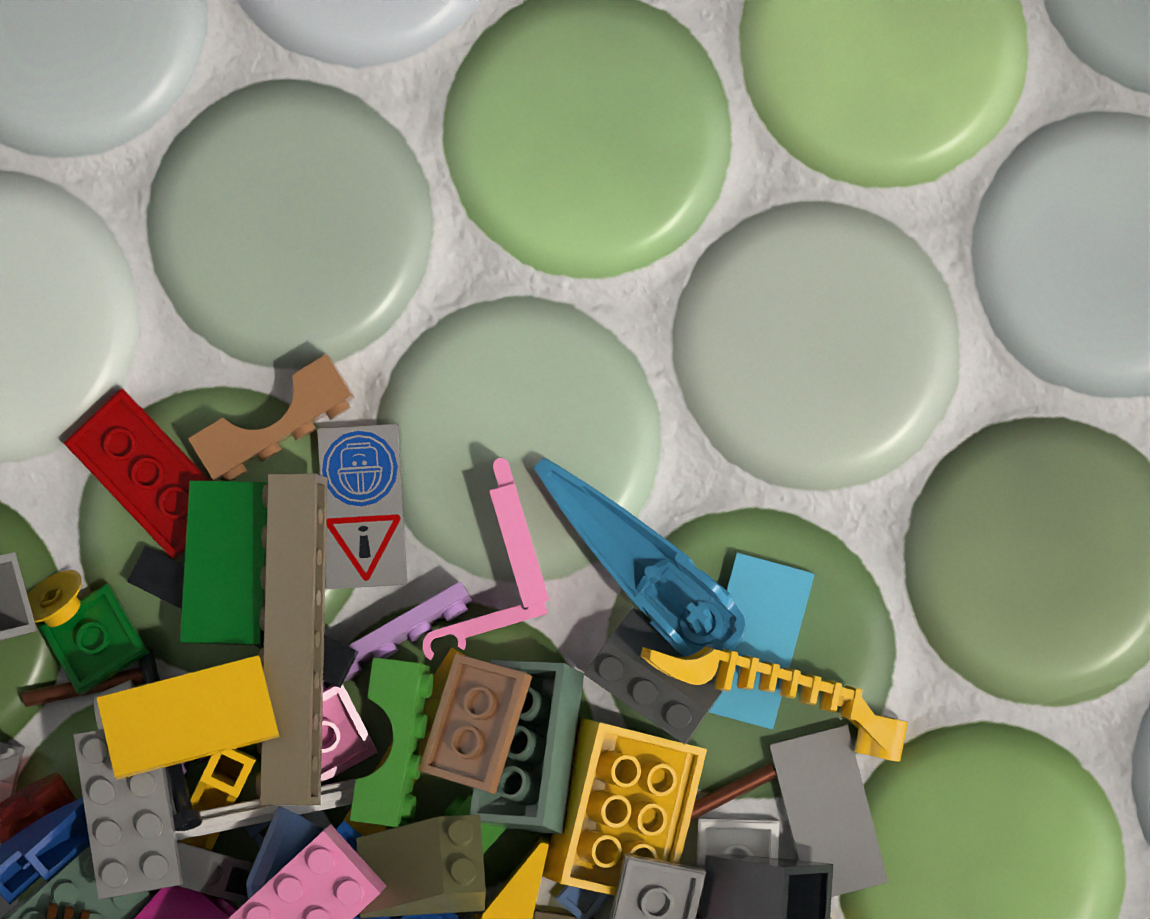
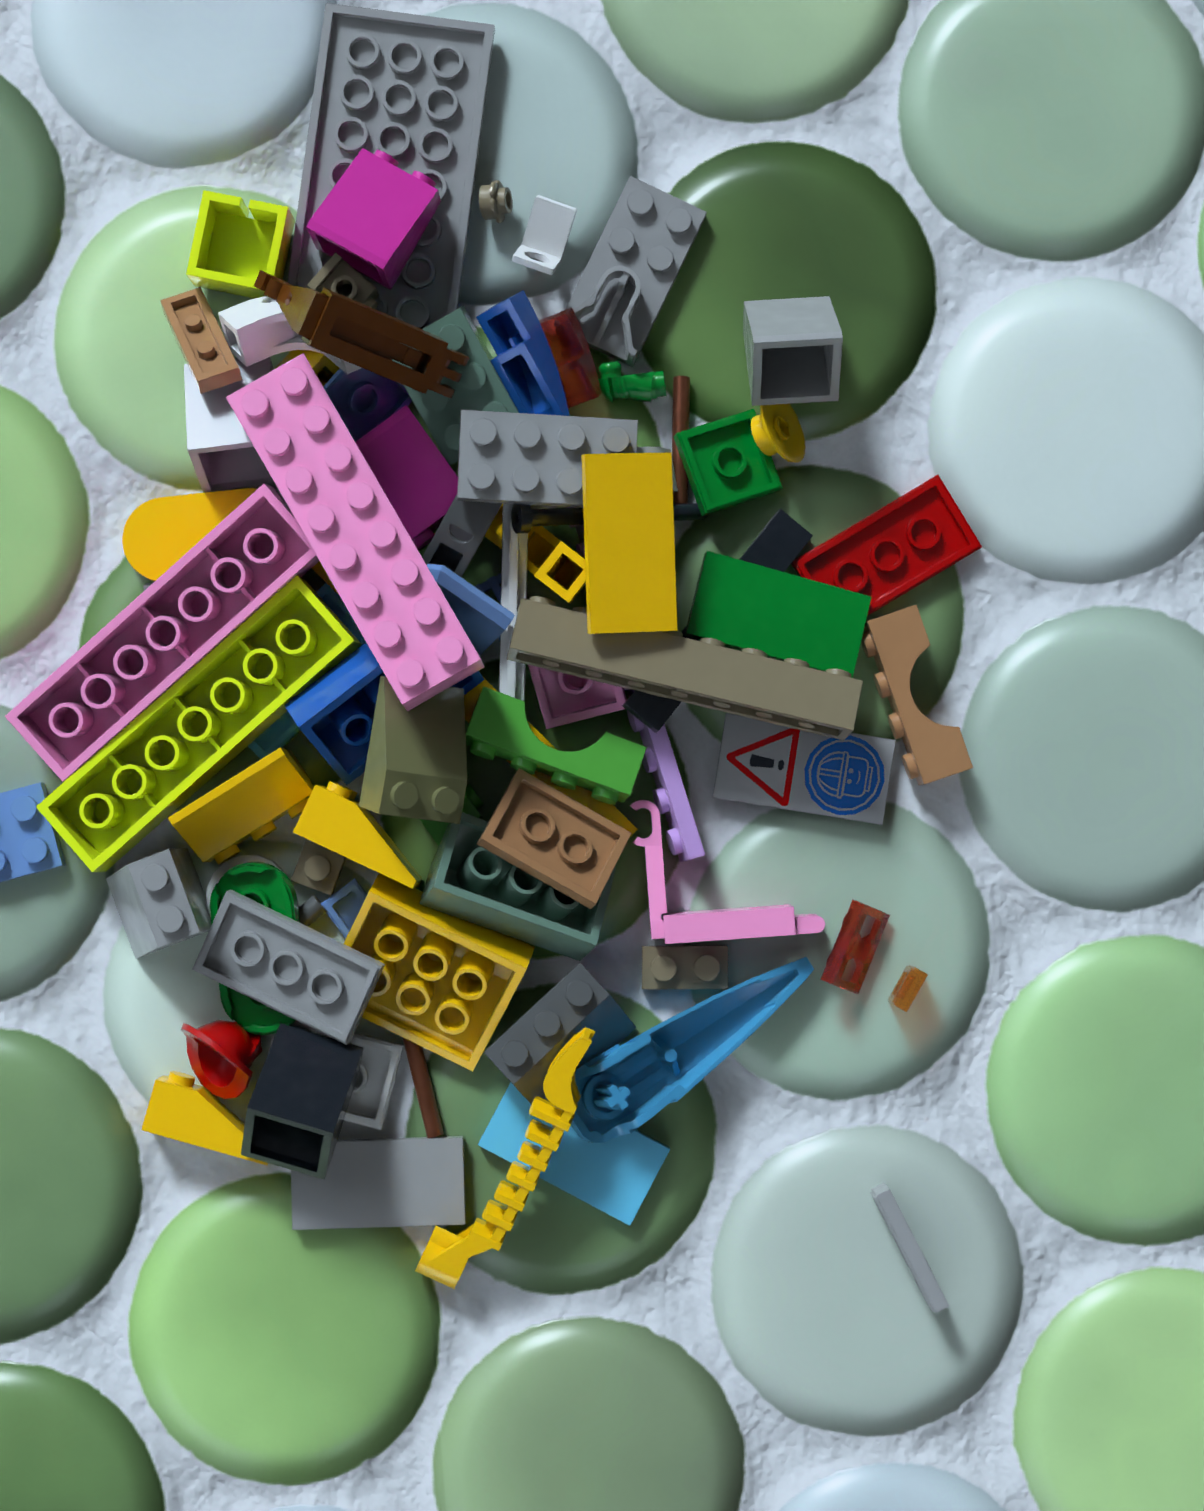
camera: 95 degrees right, 0 degrees up
none -> green arm [596,361,667,403]
none -> dark tan plate [642,945,728,989]
none -> clear red piece [820,899,890,994]
none -> light grey tile [870,1183,949,1313]
none -> clear orange tile [888,965,928,1012]

